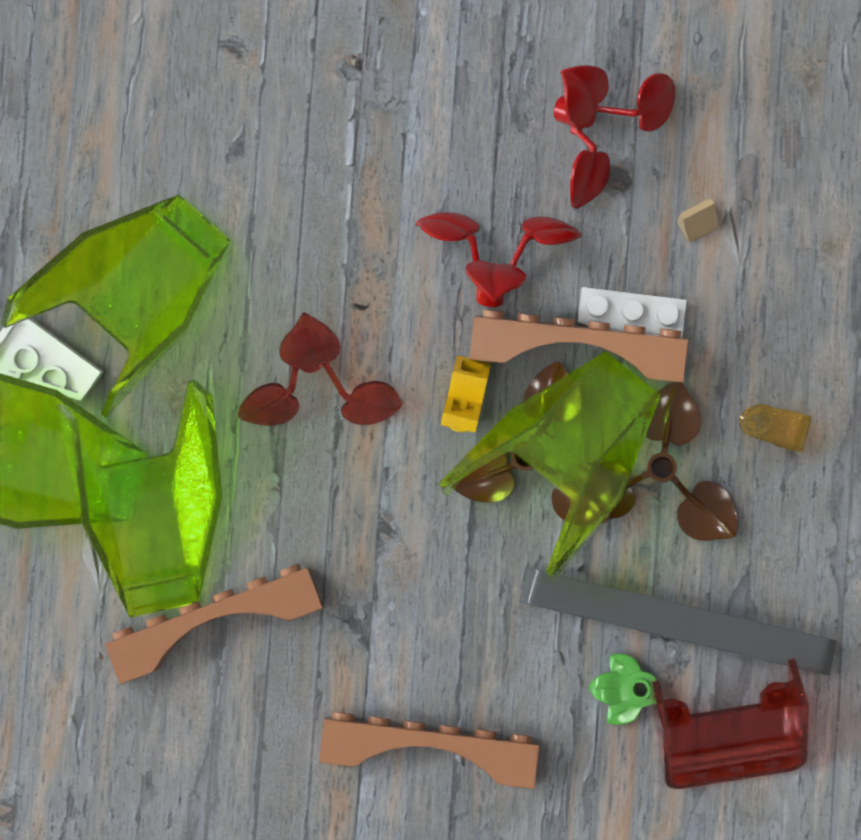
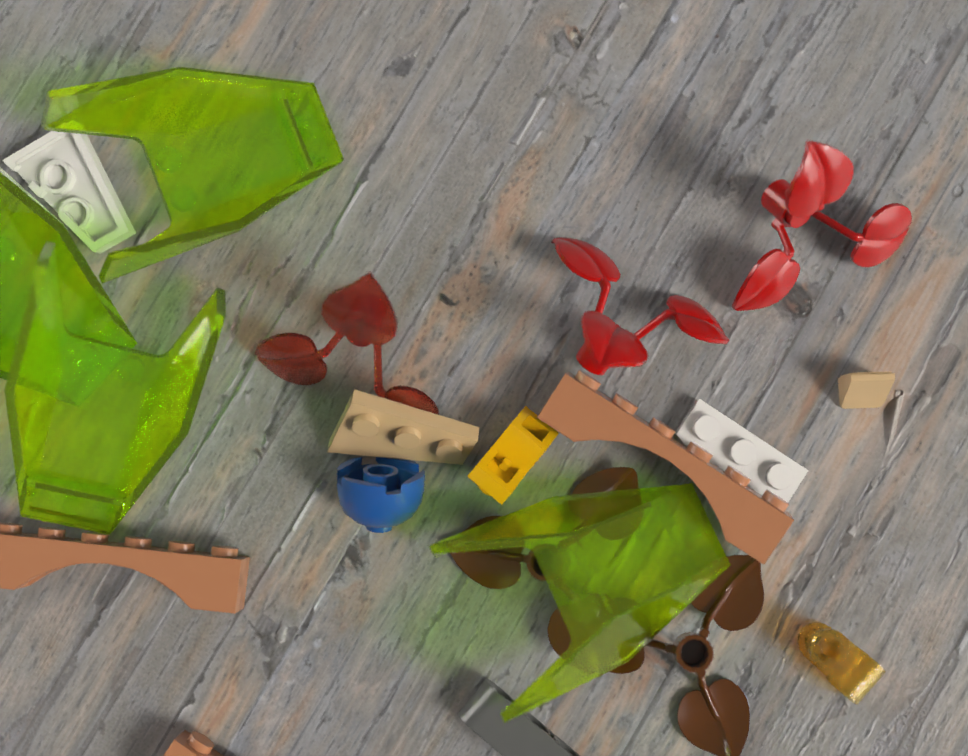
camera: 25 degrees right, 0 degrees up
none -> tan wing [327,389,479,465]
none -> blue cylinder [337,457,425,533]

